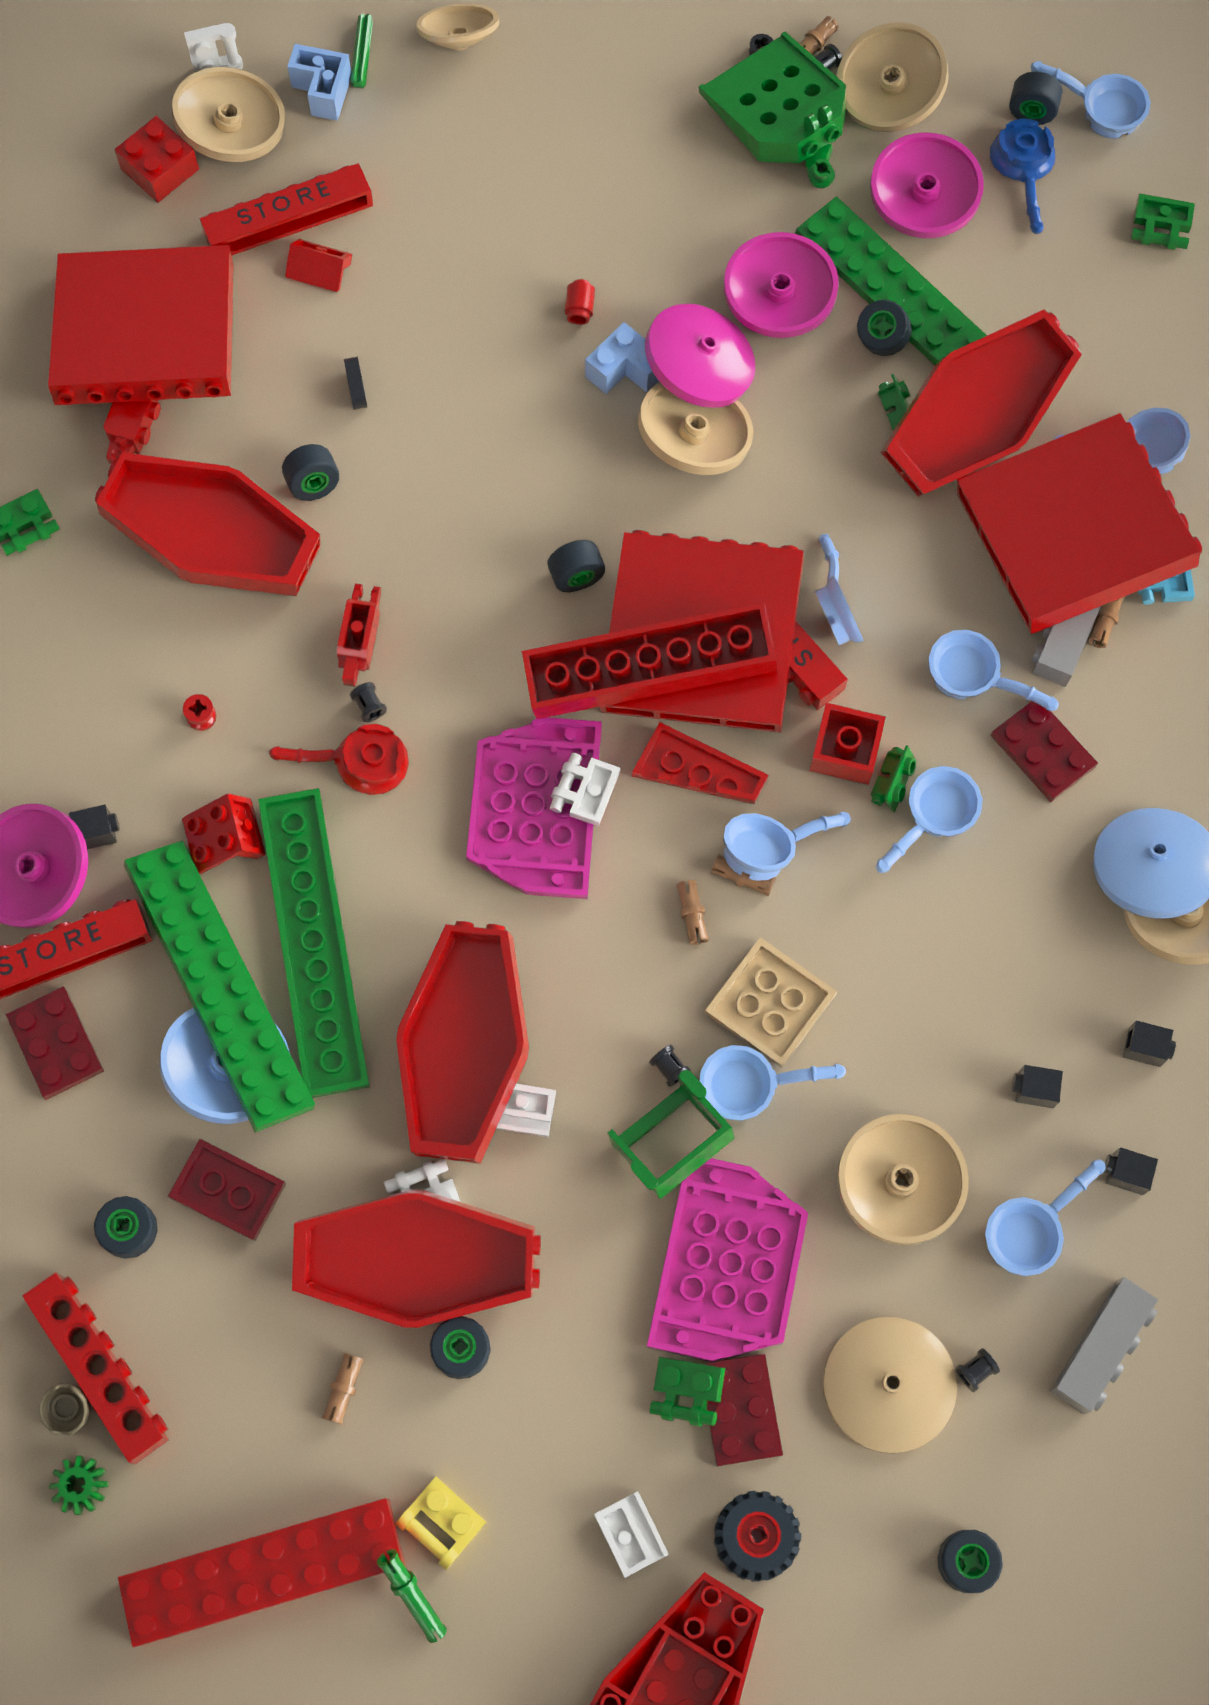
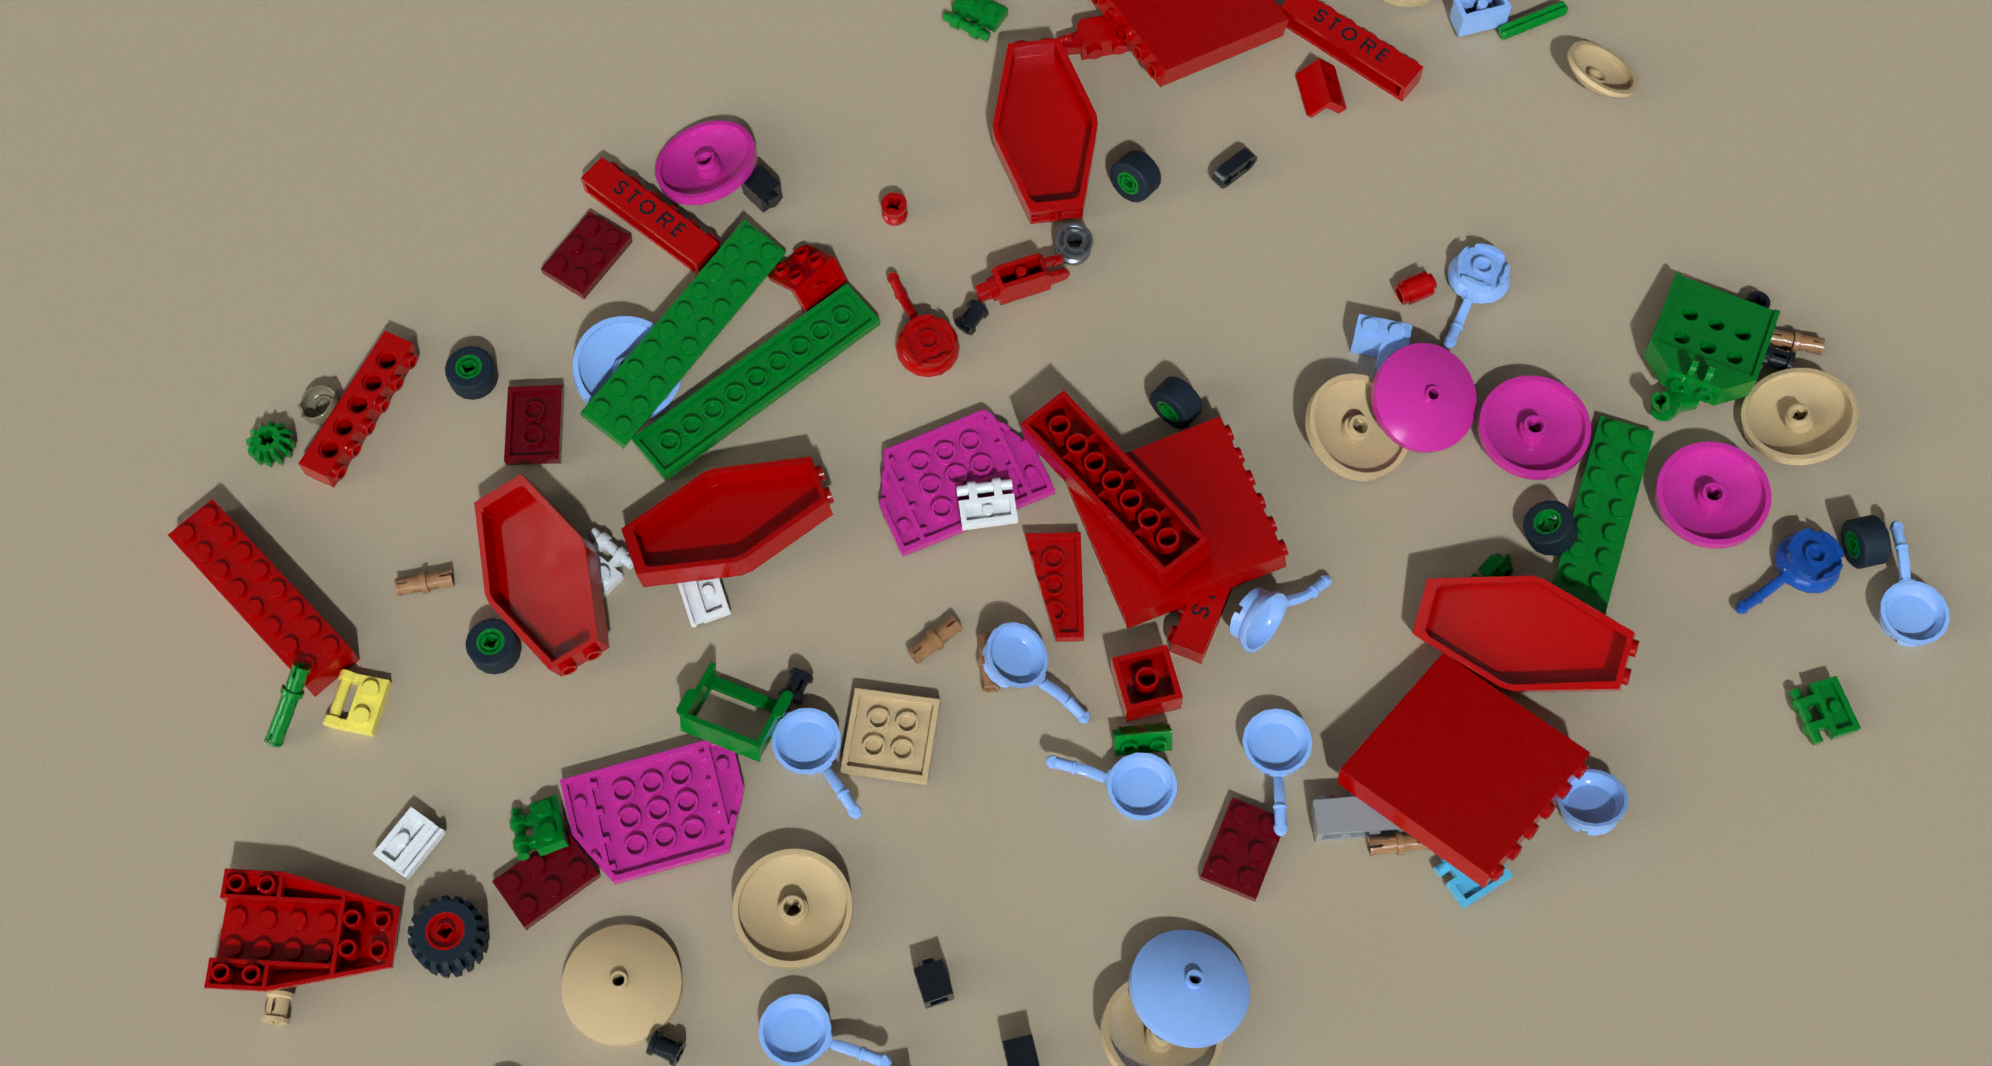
camera: 65 degrees right, 5 degrees down
none -> flat silver wheel [1054,223,1093,266]
none -> light blue piece [1443,243,1511,349]

